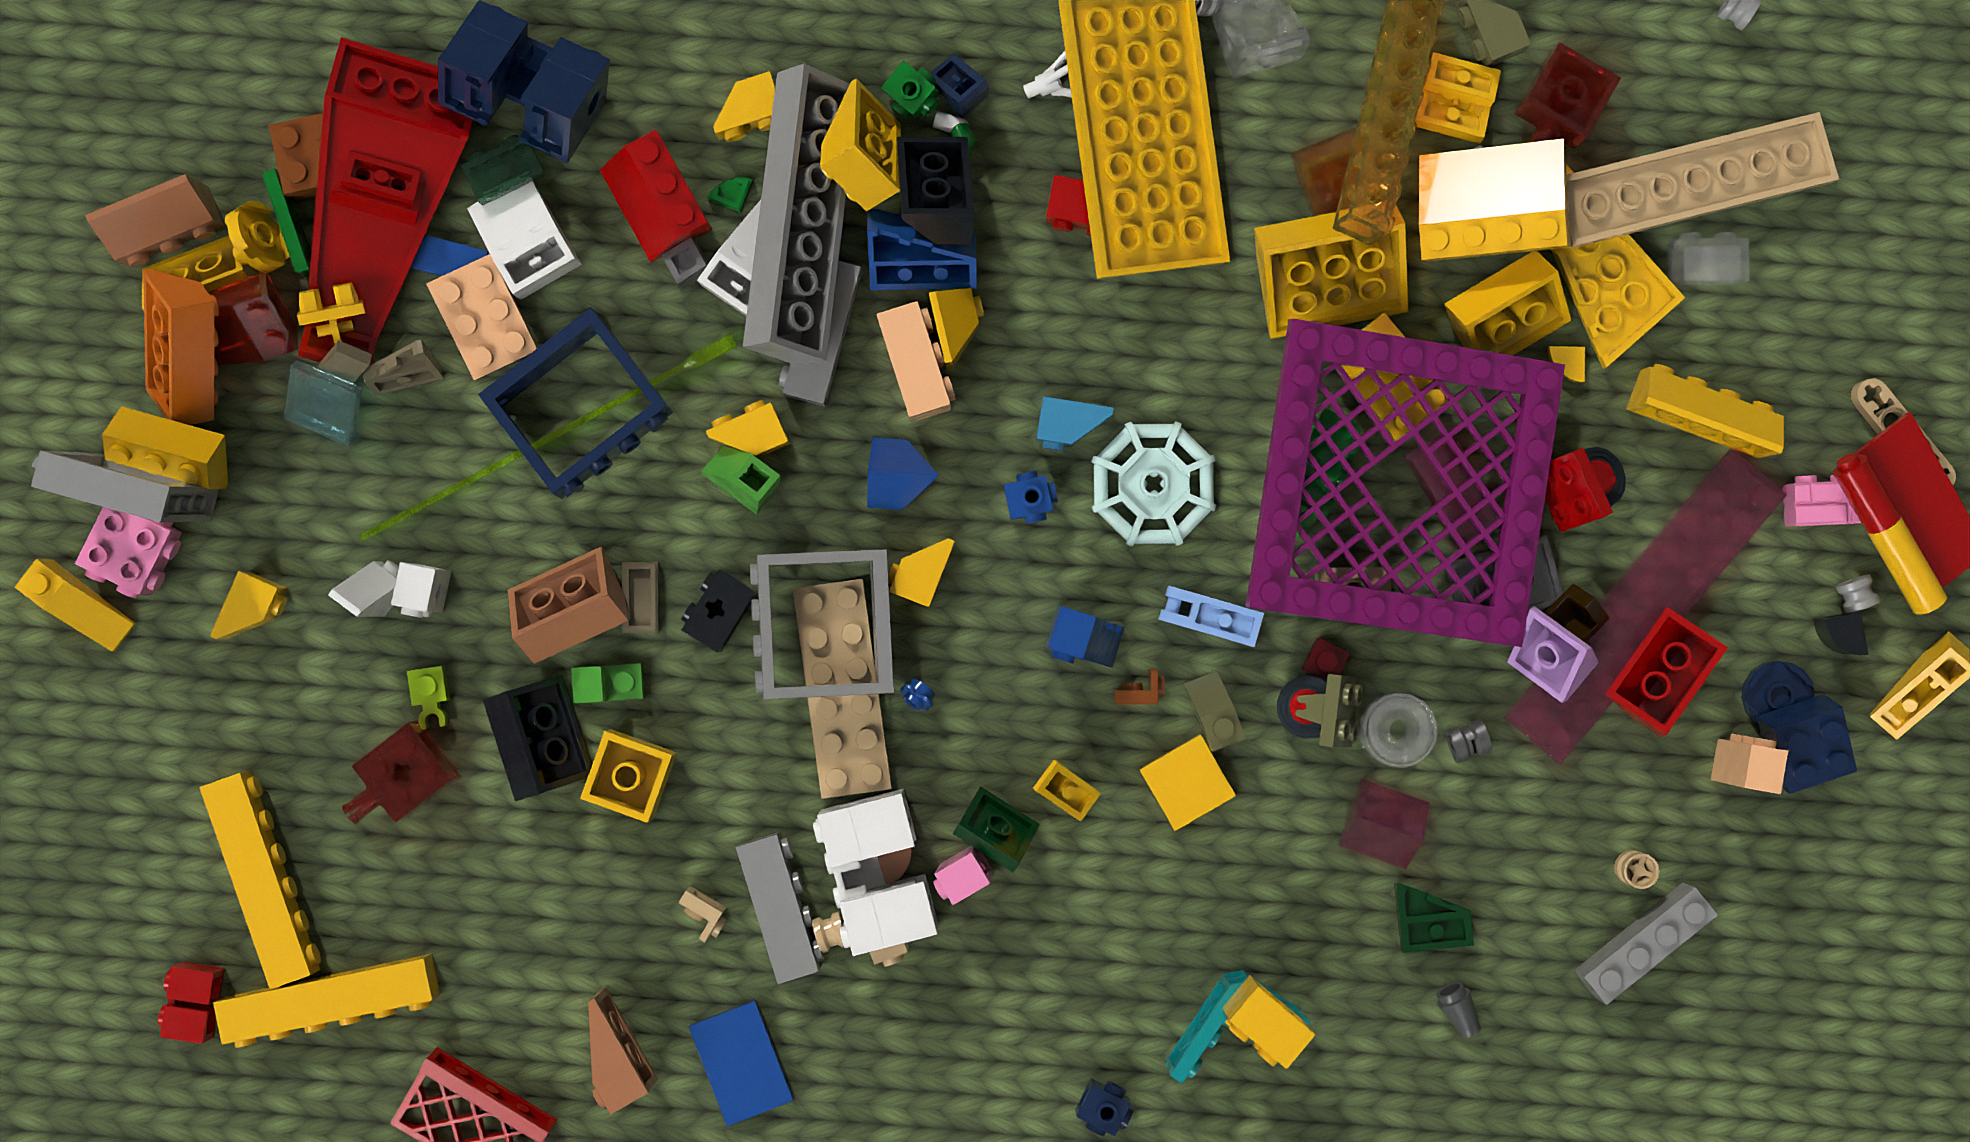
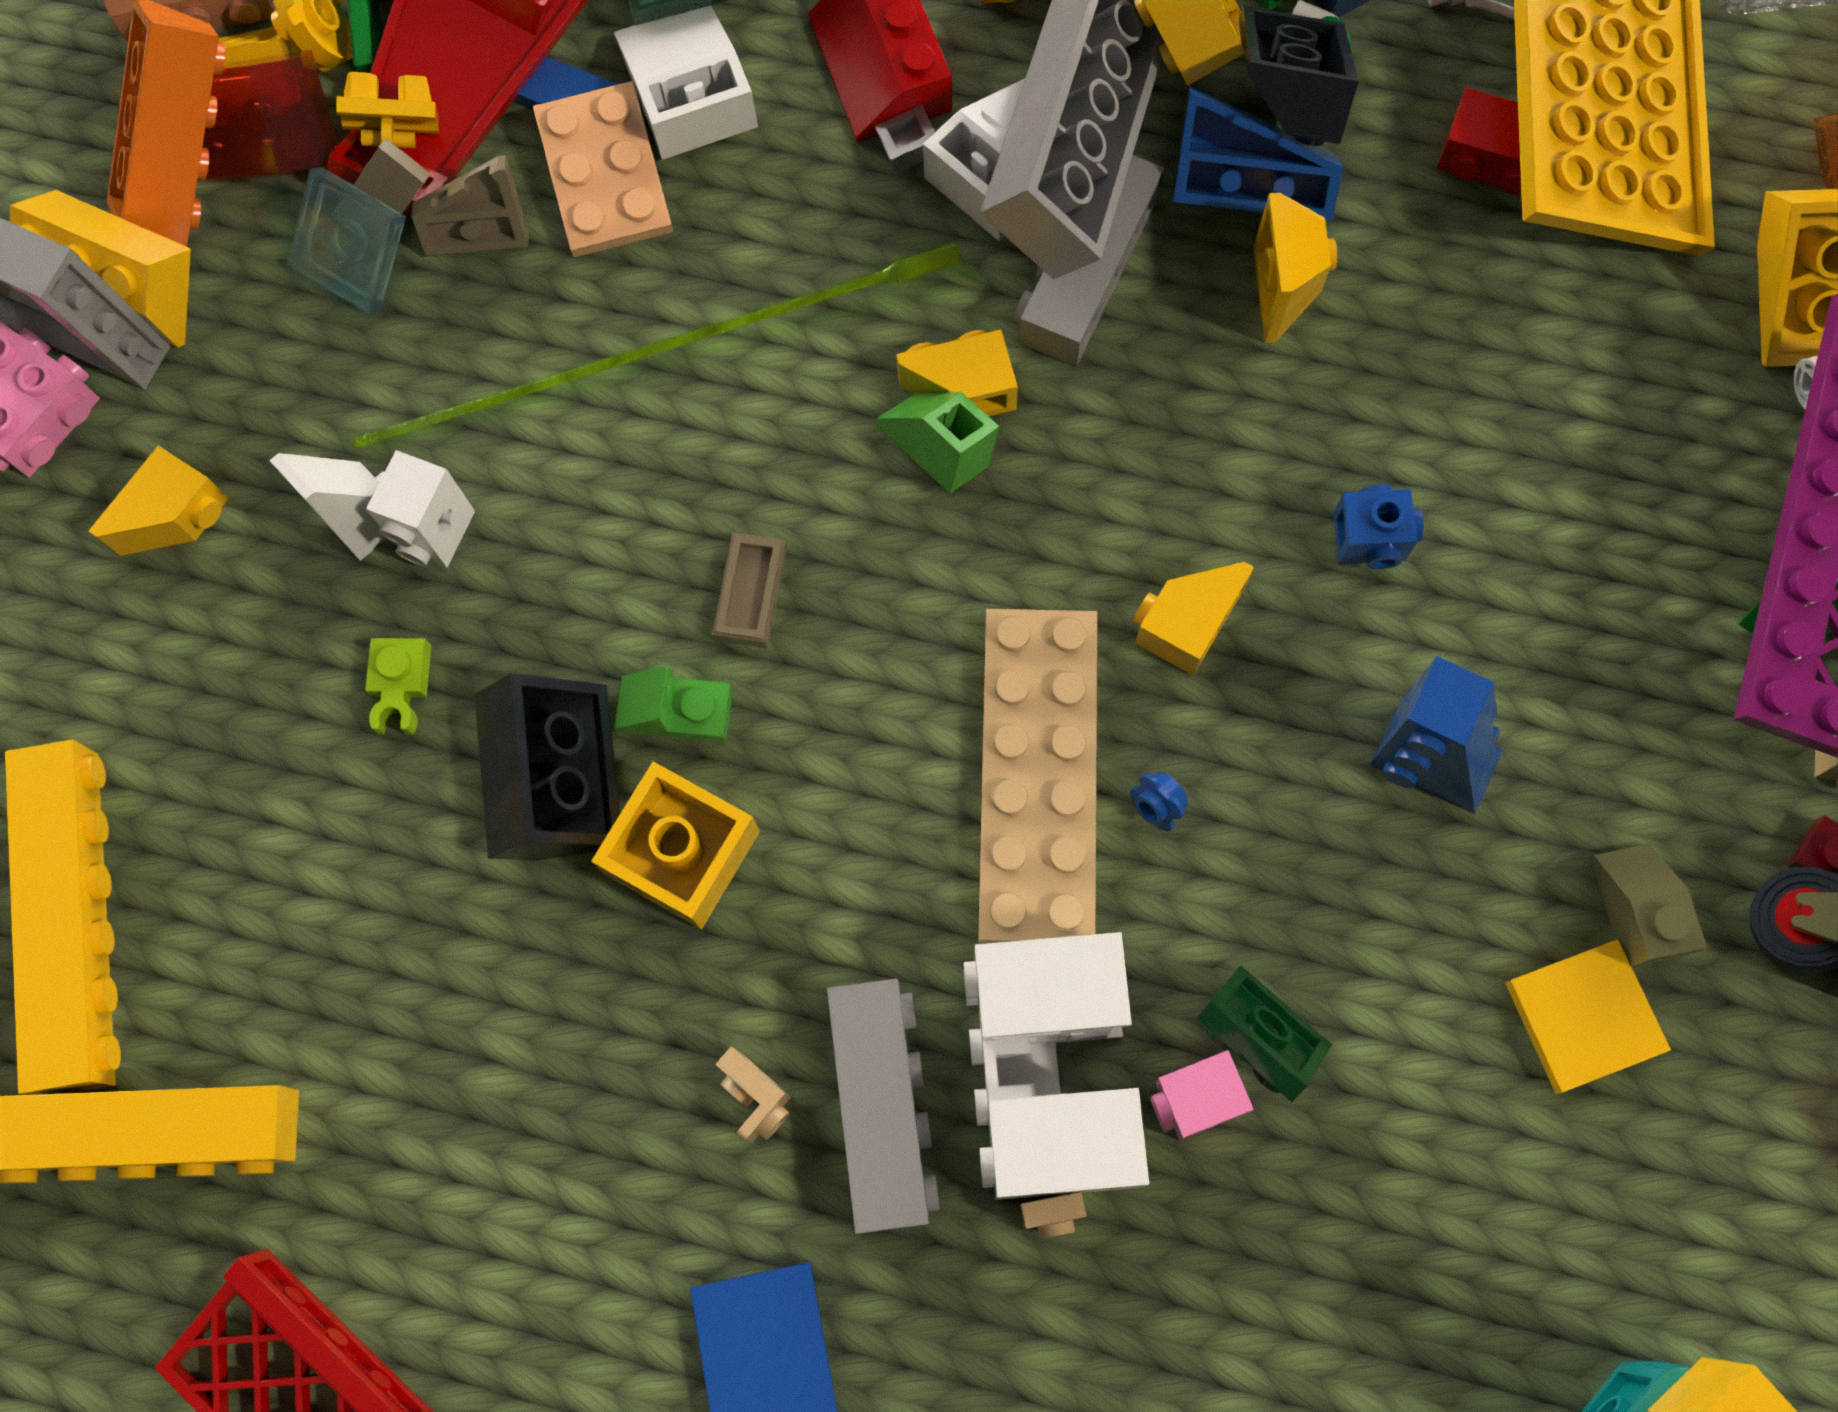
camera: 20 degrees right, 15 degrees down
clear red brick [342,721,461,824] -> none
dark blue window [478,307,674,499] -> none
nougat slope [508,547,628,664] -> none
nougat slope [588,987,658,1115] -> none
black brick [681,569,758,653] -> none
green tile [707,177,754,214] -> none
light grey window [750,549,894,700] -> none
tan wheel [812,911,844,953] -> none
blue slope [867,437,939,510] -> none
light nougat brick [876,301,956,423] -> none
nougat tile [877,848,912,885] -> none
yellow slope [1033,760,1102,822] -> none
dark azure slope [1036,396,1114,451] -> none
light aqua plate [1091,421,1217,547] -> none
dark orange bracket [1113,669,1165,705] -> none
light blue plate [1158,586,1264,647] -> none

